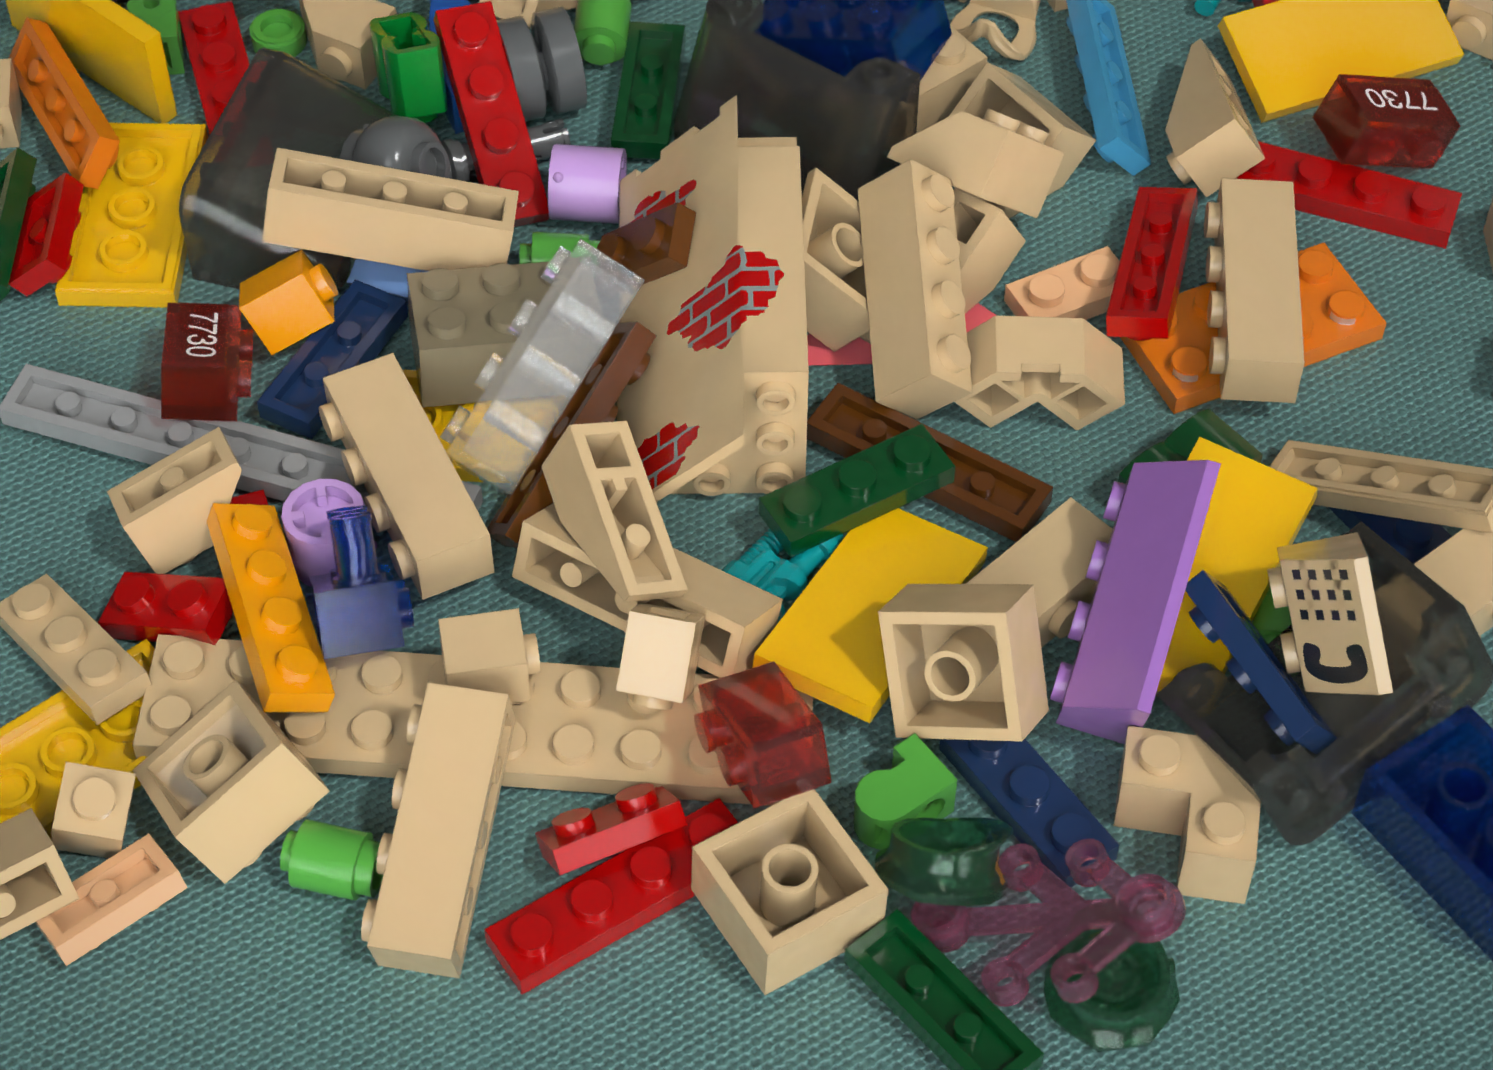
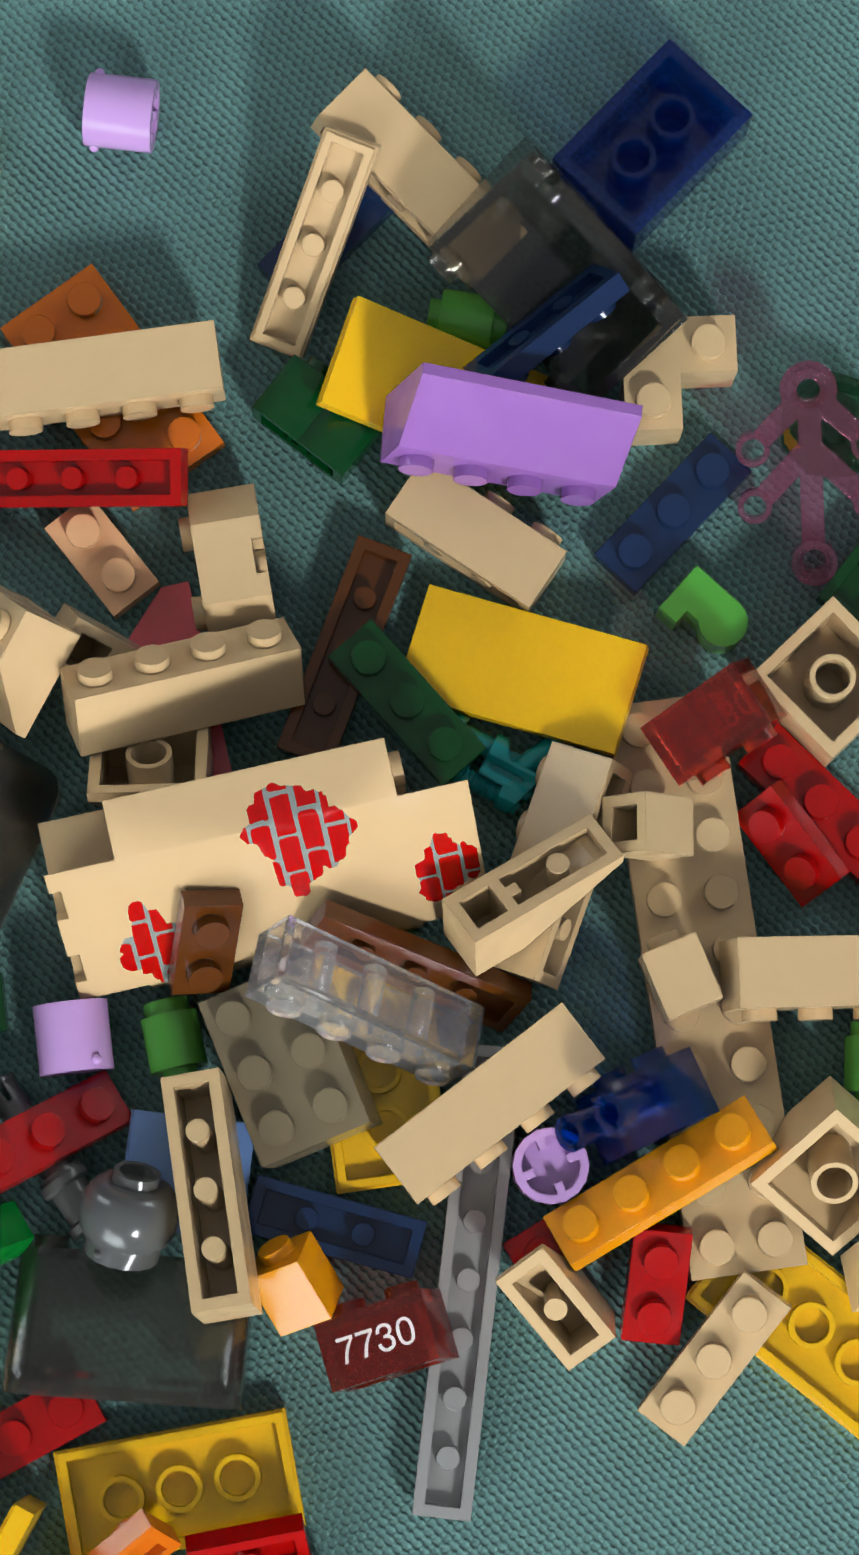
camera: 105 degrees left, 30 degrees up
clear green hat [874,817,1014,906] -> none
tan brick [878,584,1049,742] -> none
tan slope [1267,532,1393,695] -> none

